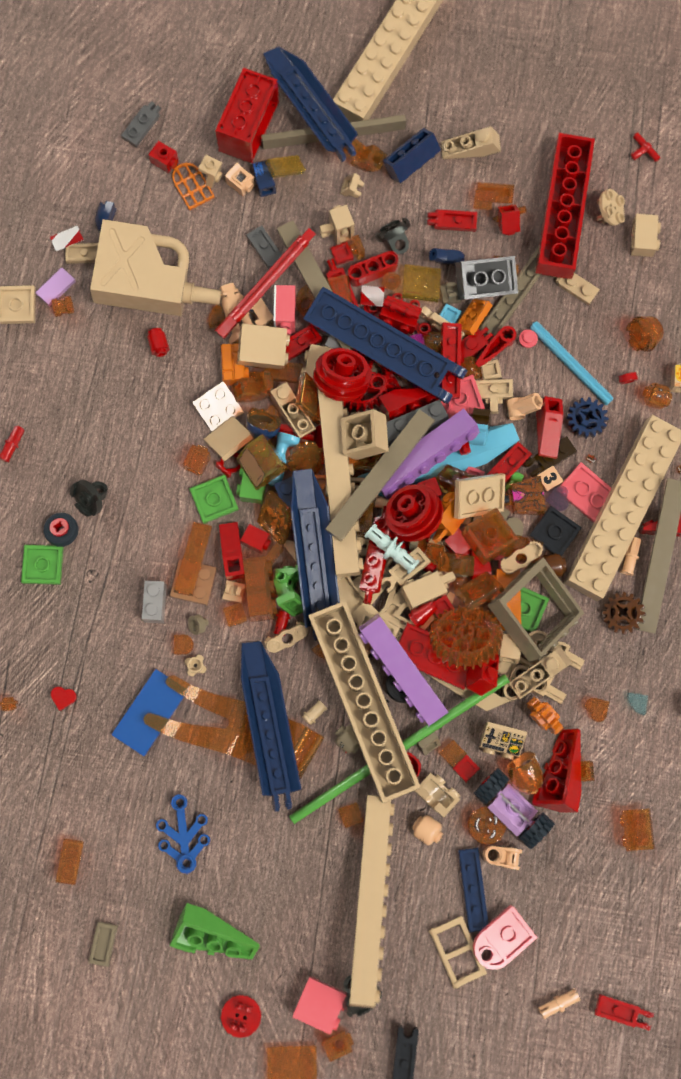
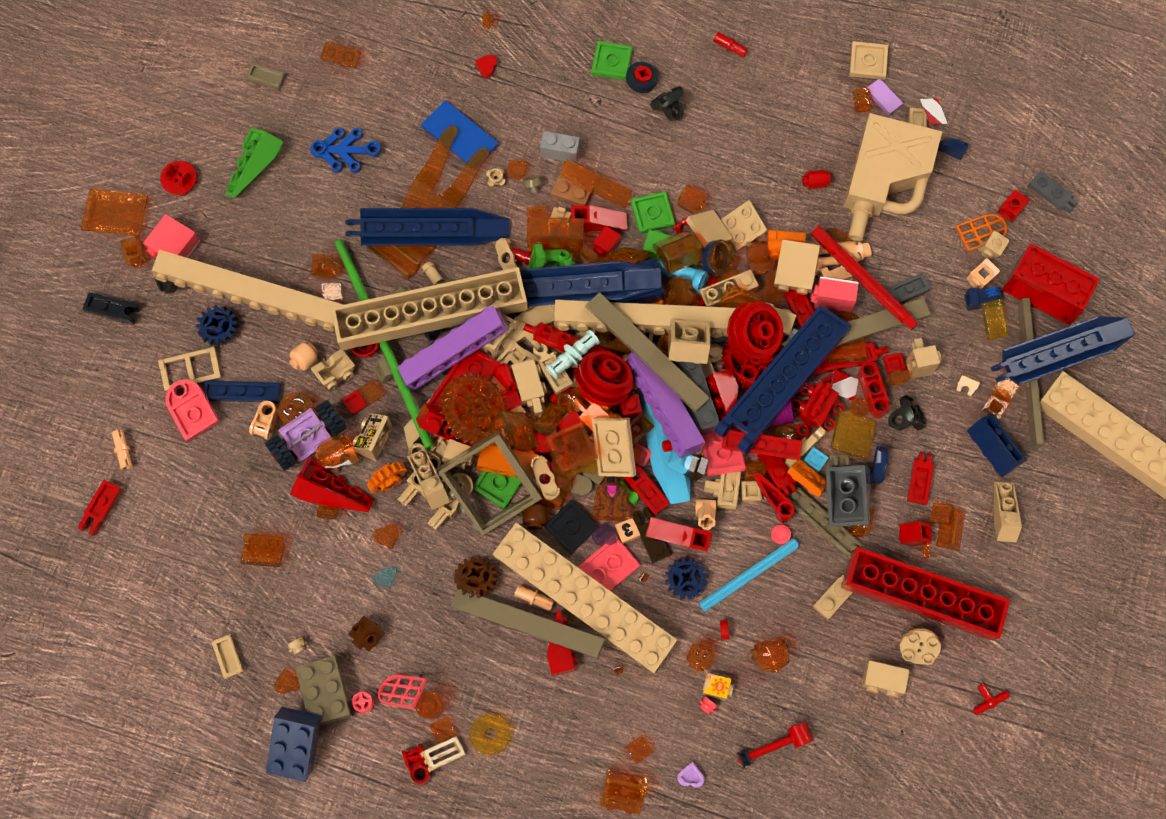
camera: 100 degrees right, 5 degrees down
none -> dark blue gear [196,305,239,346]
none -> clear orange rock [312,254,342,278]

